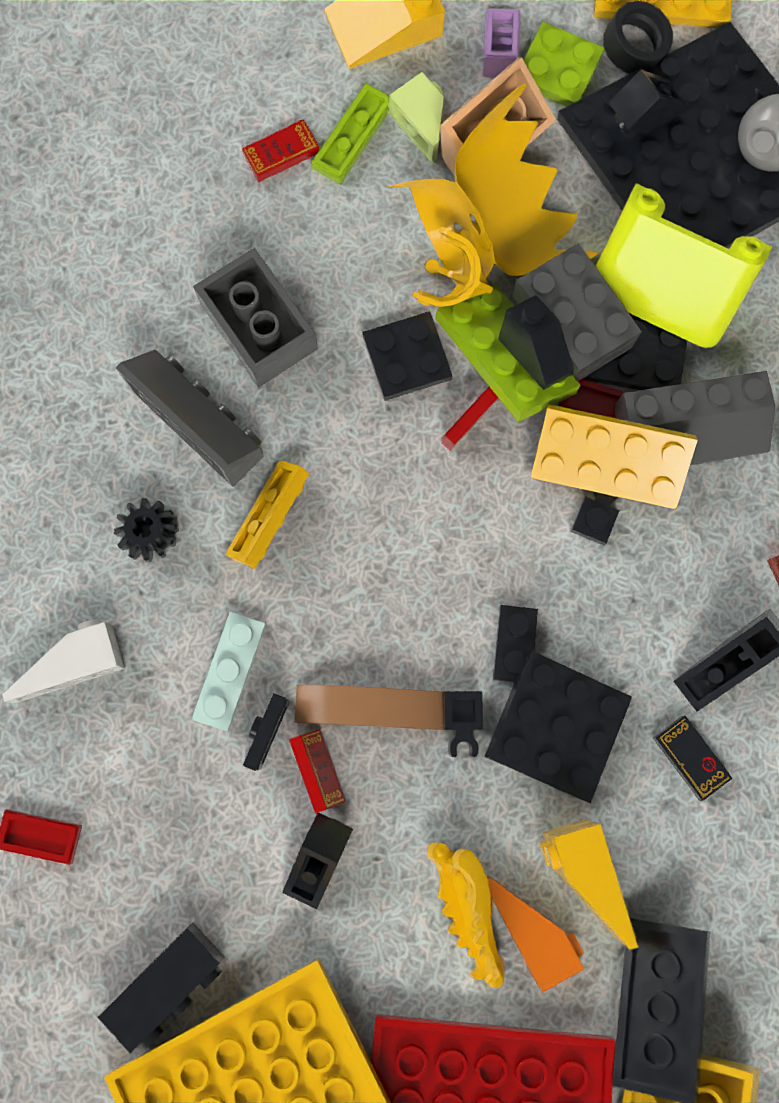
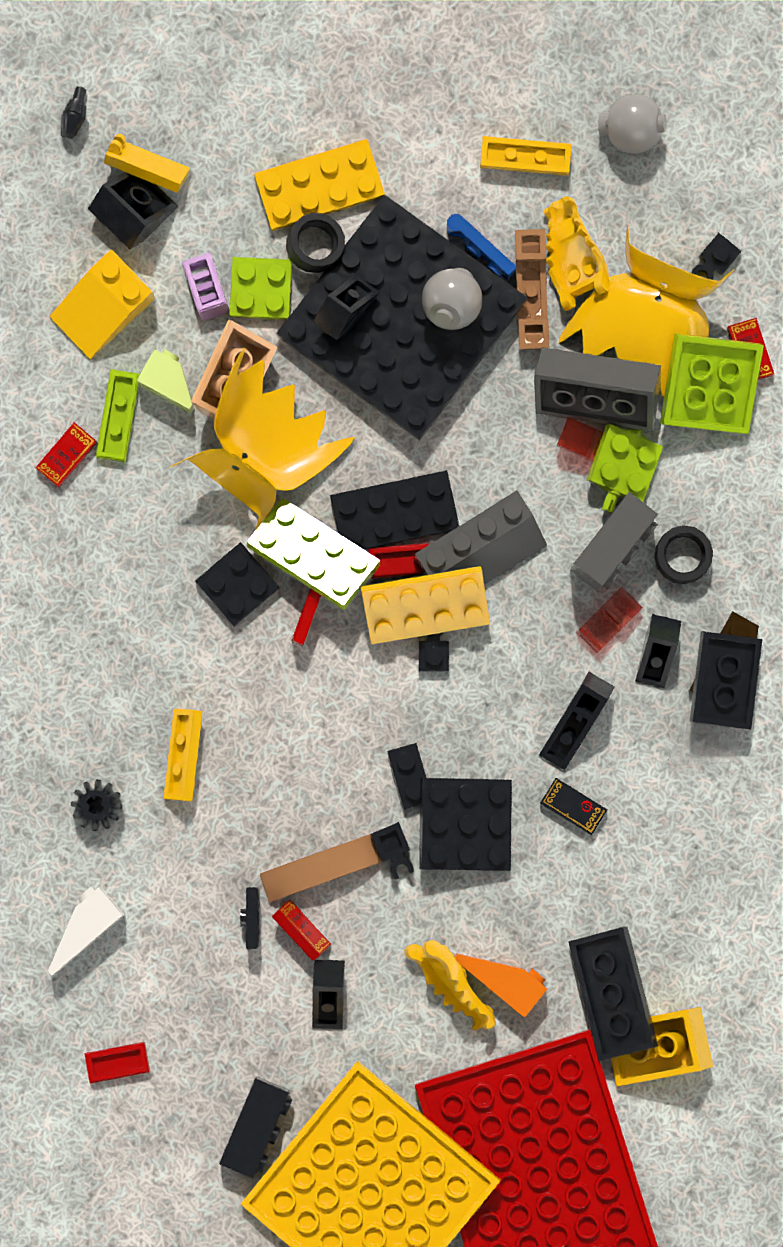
camera: 20 degrees left, 5 degrees up
dark grey slope [115,349,264,487] -> none
light aqua plate [191,612,266,732] -> none
dark grey brick [193,248,318,388] -> none
yellow helmet [411,227,493,308] -> none
black slope [498,295,574,390] -> none
dark grey brick [512,243,642,381] -> none
yellow slope [540,819,638,950] -> none
neon yellow windscreen [595,183,772,348] -> none

